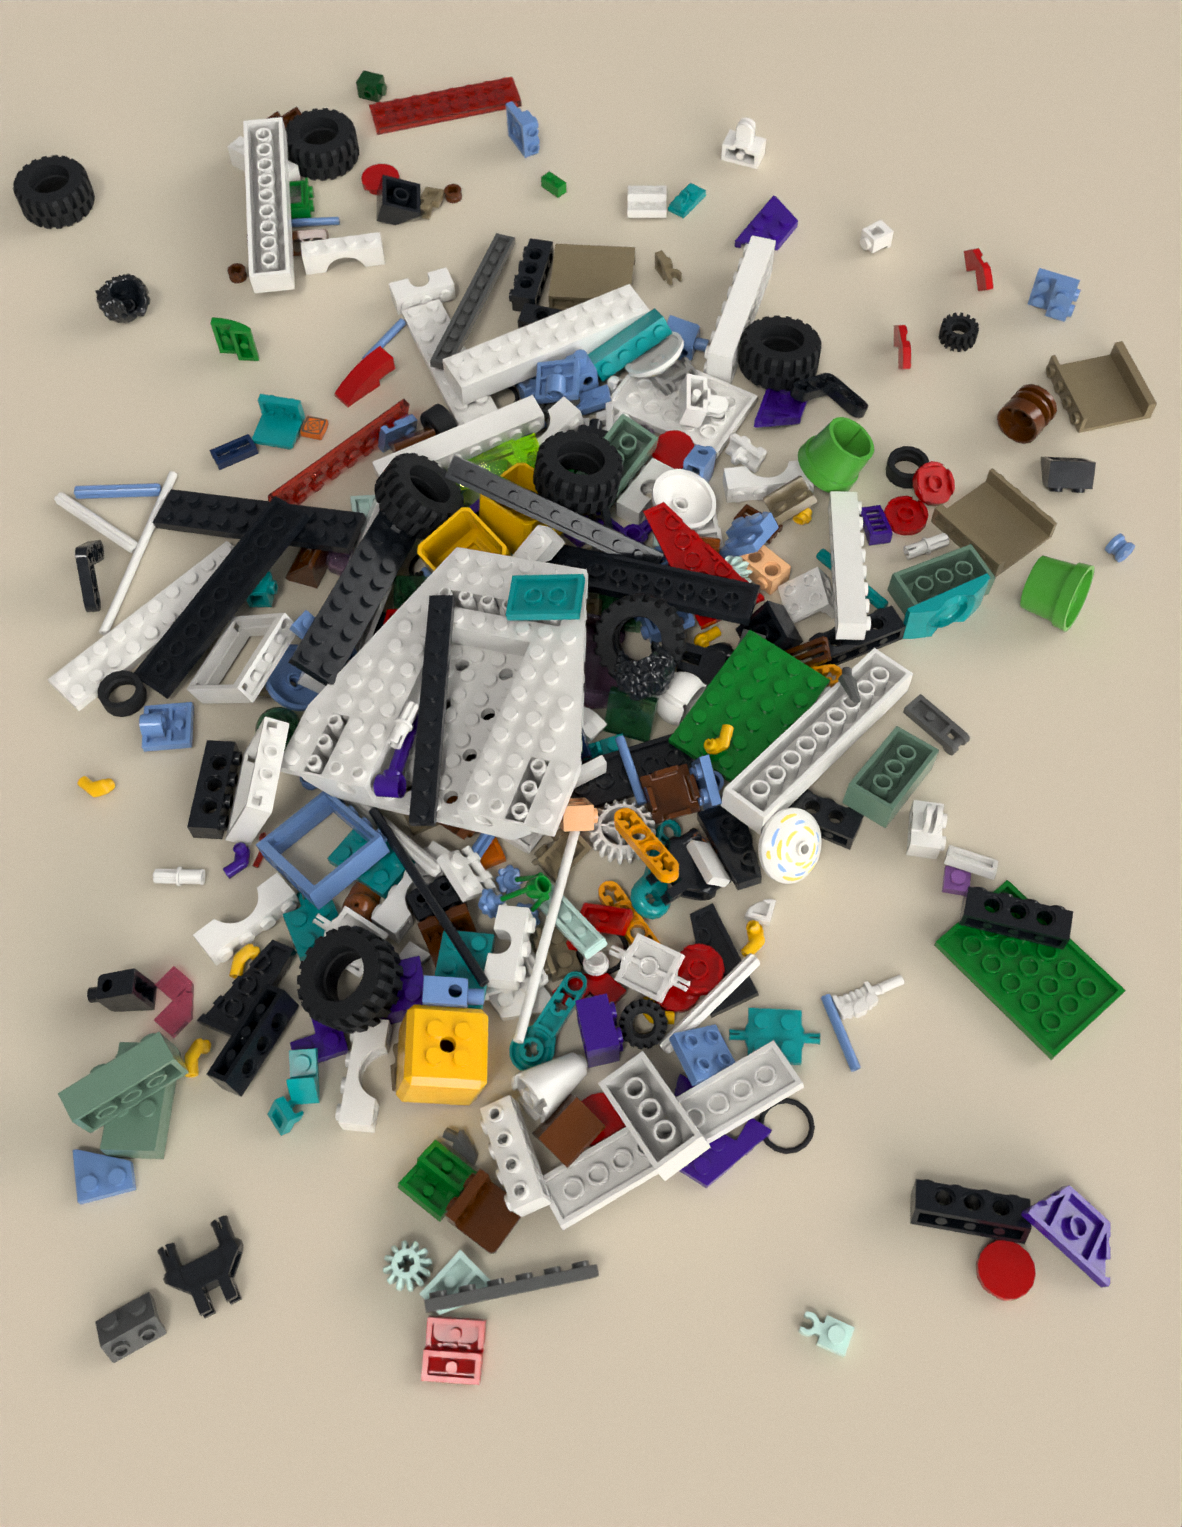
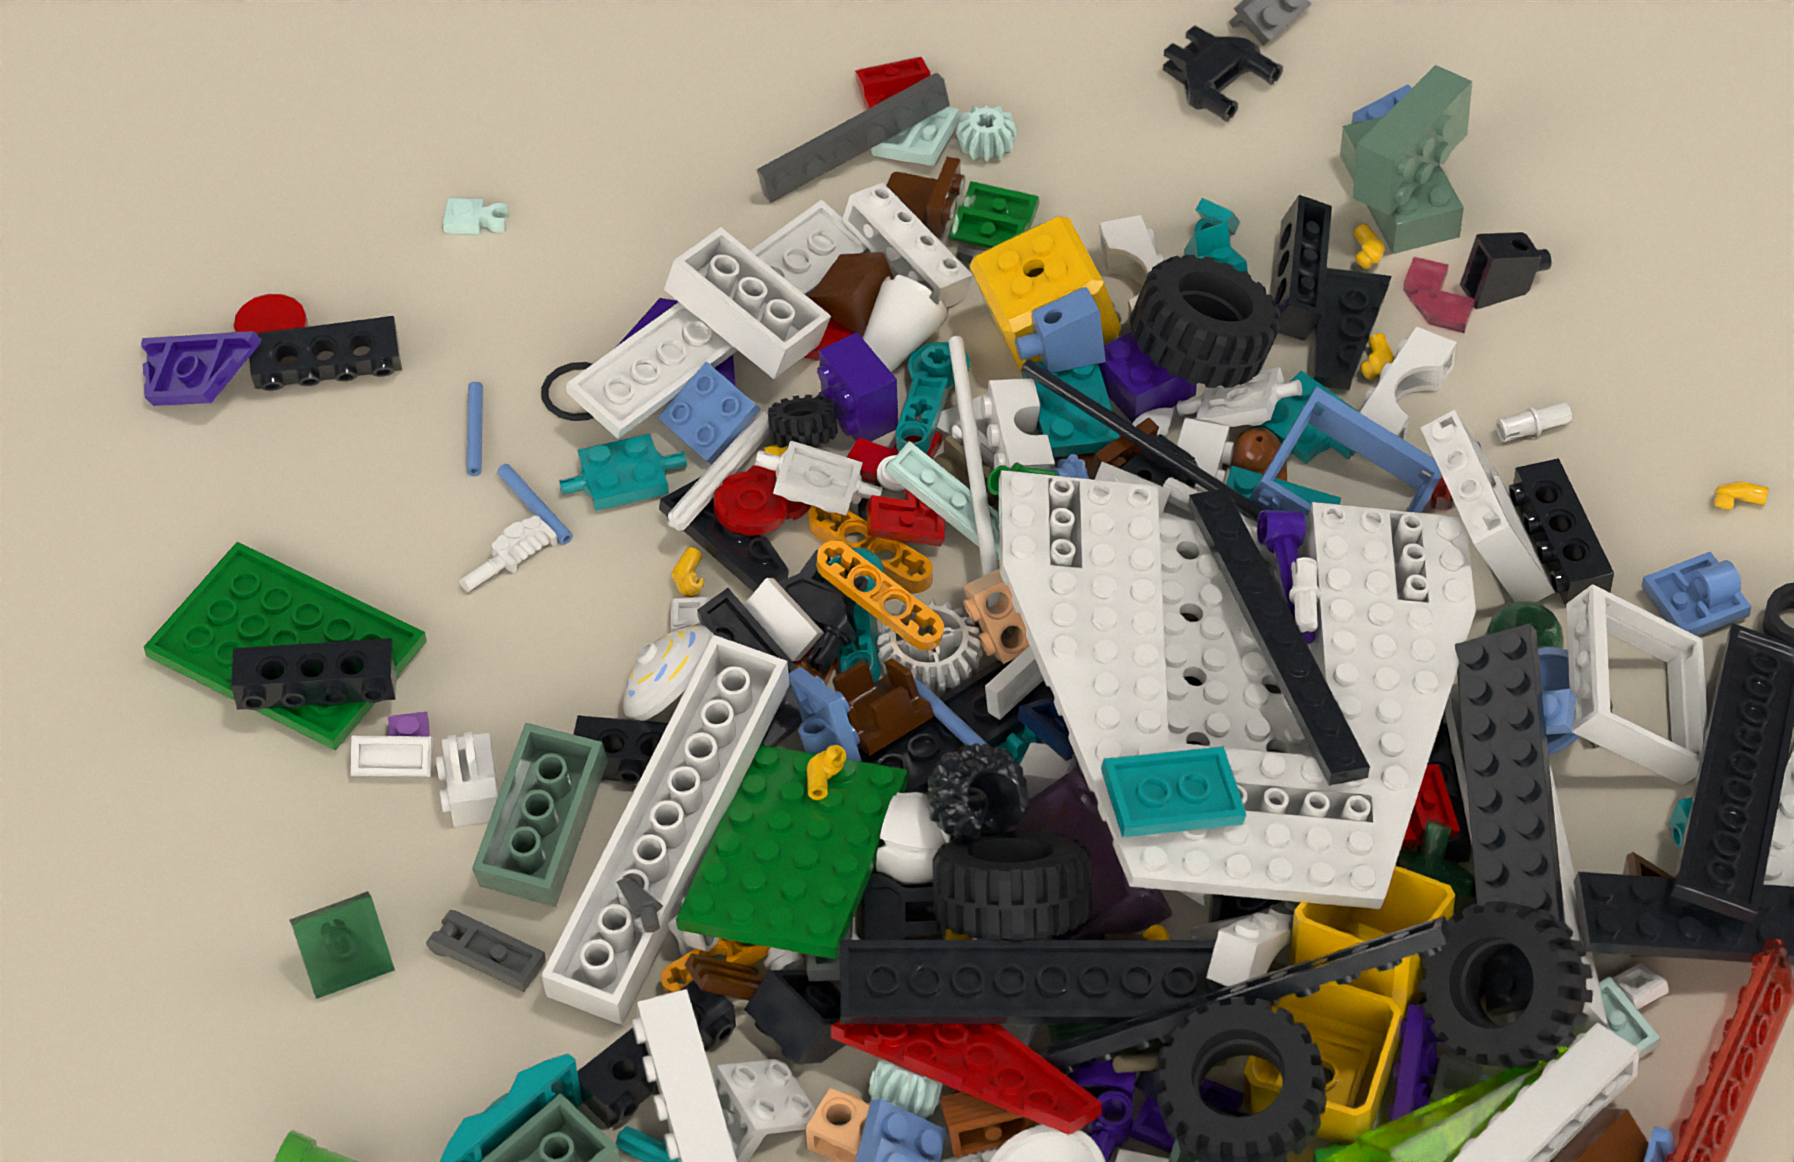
camera: 160 degrees right, 10 degrees down
none -> clear green tile [289,891,395,999]
none -> medium blue piece [467,381,483,476]

